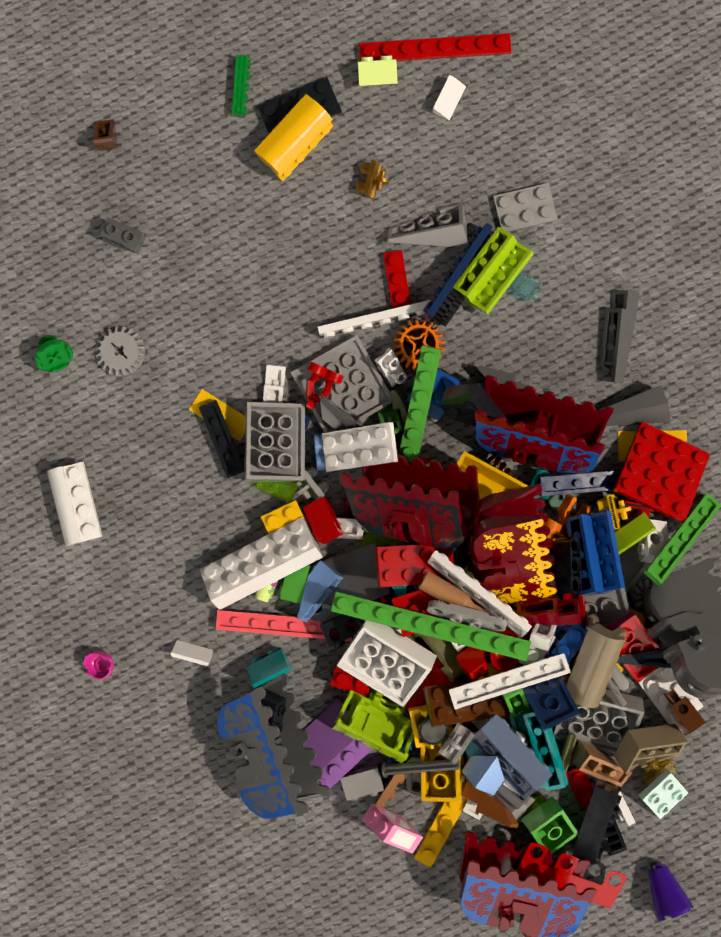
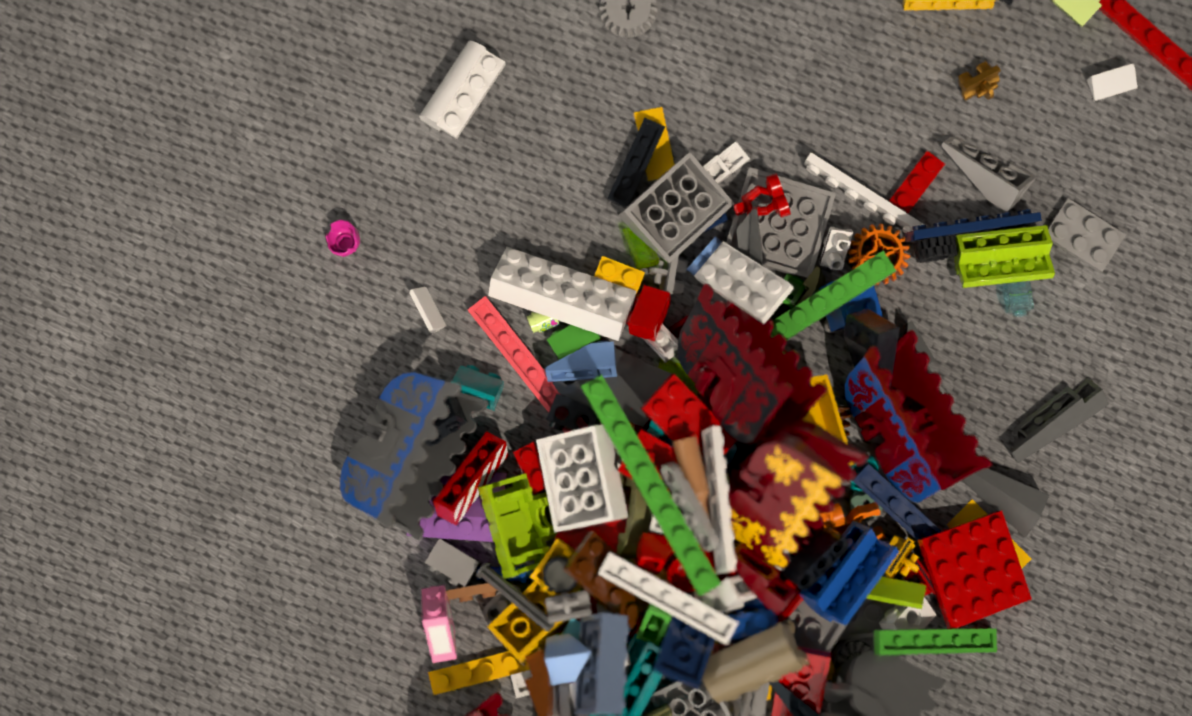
camera: 45 degrees right, 5 degrees down
none -> red brick [433,431,508,526]

